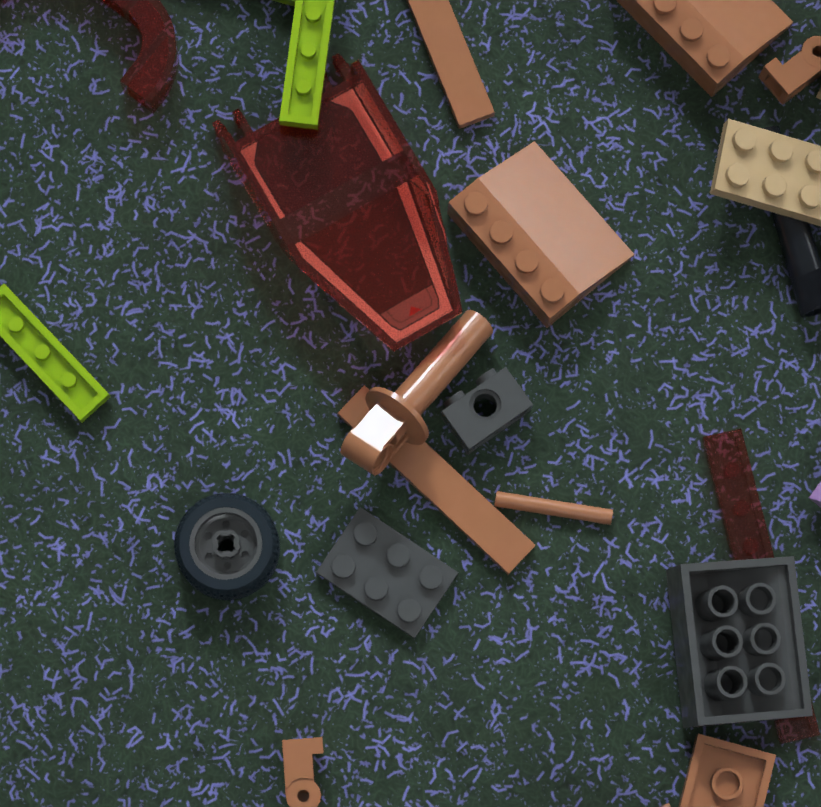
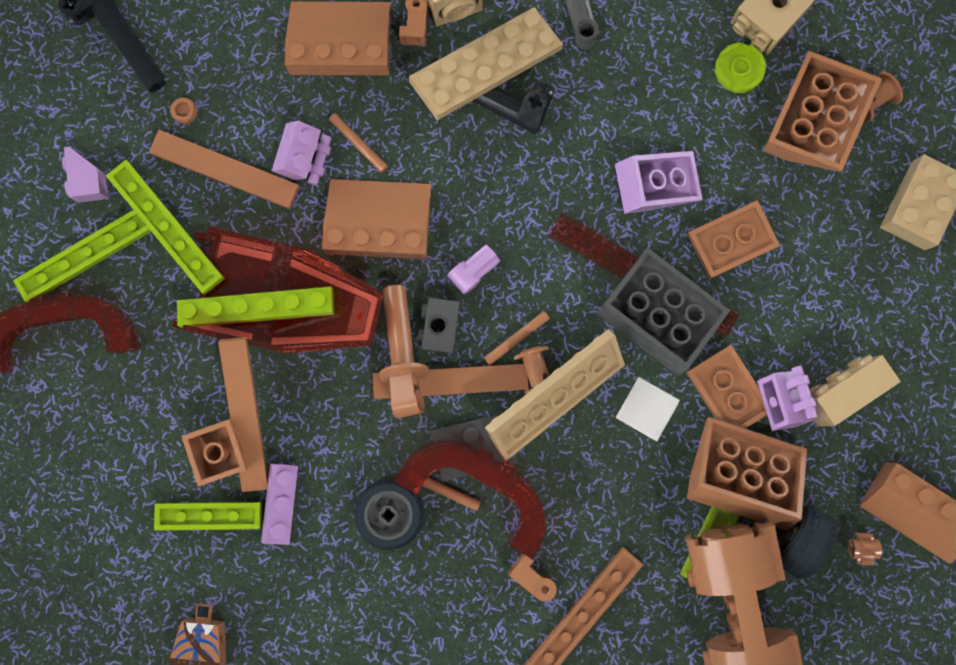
camera: 45 degrees left, 5 degrees up
none -> lime plate [177,287,334,328]
none -> nougat slope [181,419,248,487]
none -> nougat tile [218,337,268,492]
none -> lavender plate [261,463,298,545]
none -> lavender brick [272,121,331,186]
none -> nougat bar [329,113,388,173]
none -> clear red arch [394,440,545,559]
none -> nougat bar [406,469,481,511]
none -> lavender piece [447,245,500,295]
none -> tan plate [485,329,625,461]
none -> nougat hose [514,346,549,394]
none -> white sticker [616,377,680,441]

